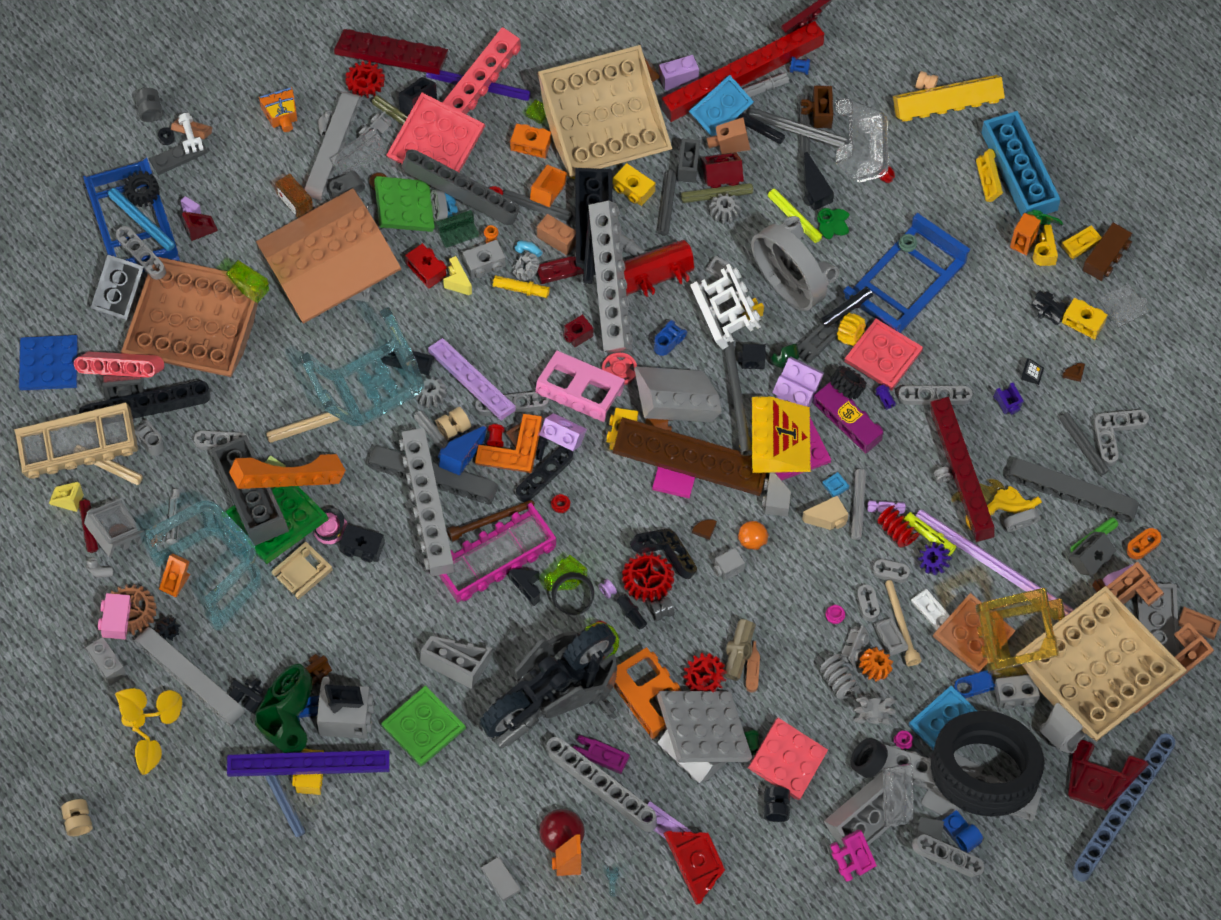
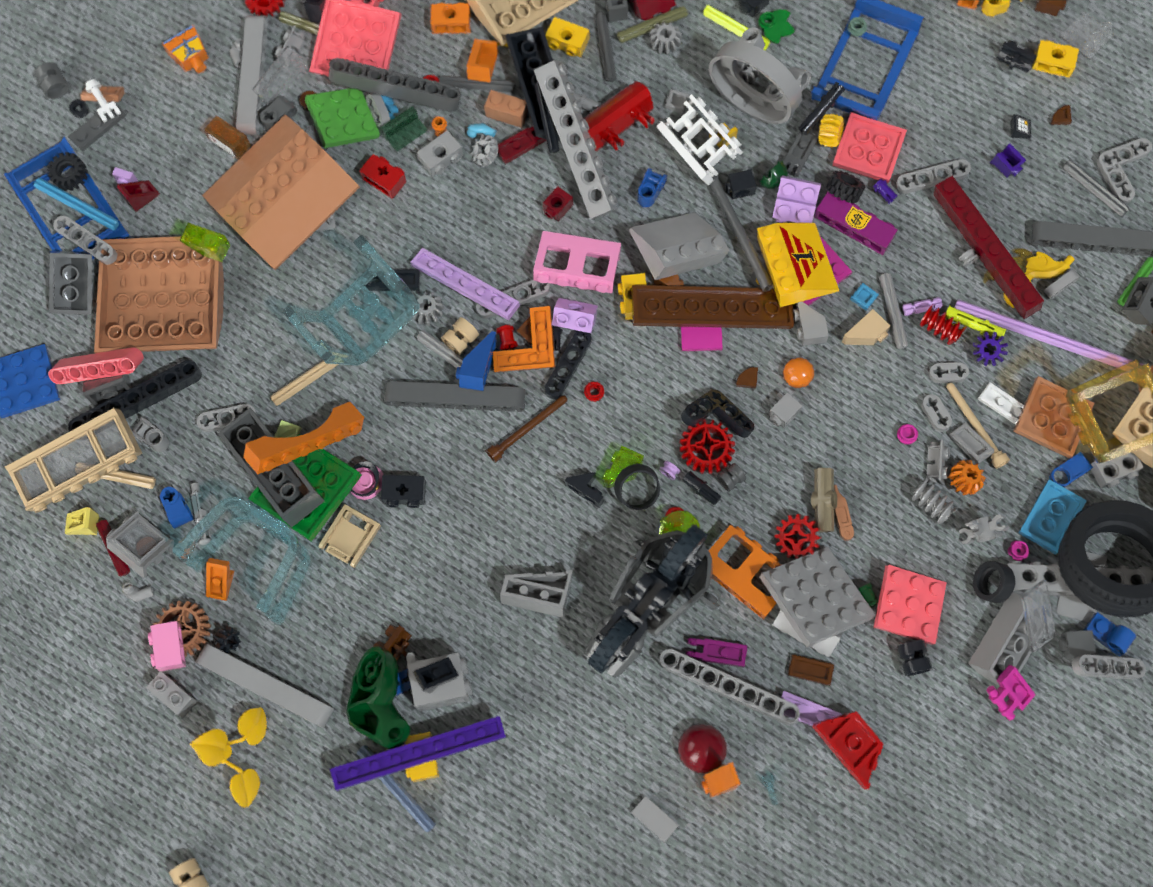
camera: 10 degrees left, 10 degrees up
black hips [229,678,264,714] -> none
bright green plate [381,685,466,767] -> none
light grey brick [399,428,454,576] -> none
window [439,503,556,603] -> none
light yellow slope [443,256,472,295] -> none
yellow pin [493,275,550,299] -> none
coral wheel [602,353,637,385] -> none
none -> blue piece [160,487,194,529]
none -> reddish brown tile [787,654,835,686]

